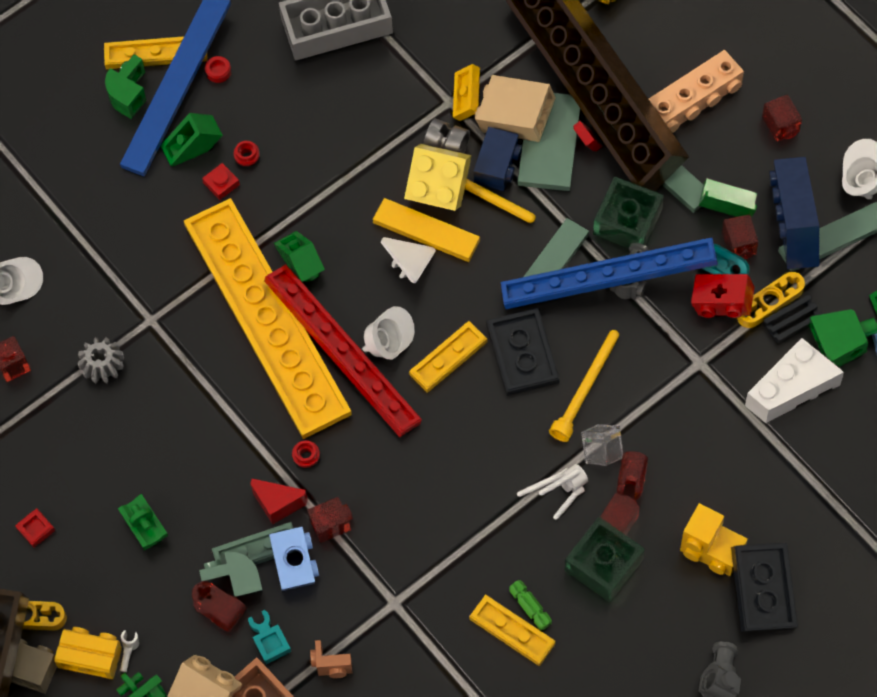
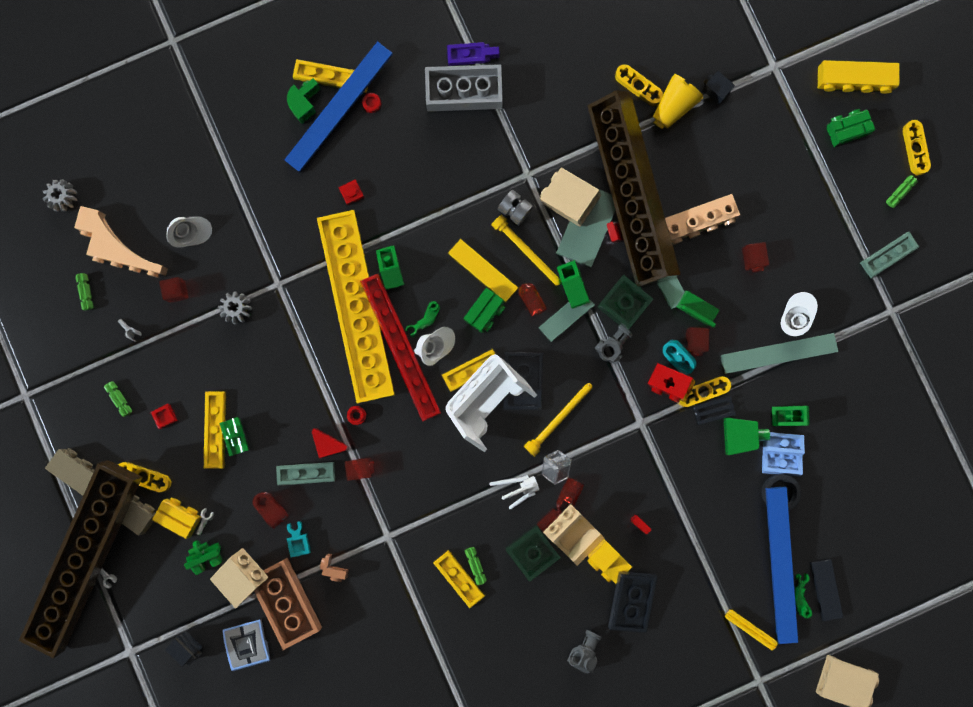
camera: 15 degrees right, 20 degrees up
green slope [160,113,223,166] -> none
sand green brick [199,552,262,597] -> none
red plate [233,141,260,166] -> none
light blue brick [269,527,319,591] -> none
white piece [381,237,436,283] -> none
light yellow brick [404,144,471,211] -> none
yellow plate [453,64,480,121] -> none
dark blue brick [473,127,522,191] -> none
blue tile [501,237,718,309] -> none
white wedge [745,338,844,423] -> none
dark blue wedge [769,157,819,269] -> none
none -> yellow tile [204,392,226,469]
none -> green arm [405,301,440,337]
none -> white windscreen [446,355,537,452]
none -> green brick [463,288,505,333]
none -> clear red piece [519,283,547,316]
none -> tan panel [543,504,604,566]
none -> green slope [557,260,590,309]
none -> red tile [630,515,652,534]

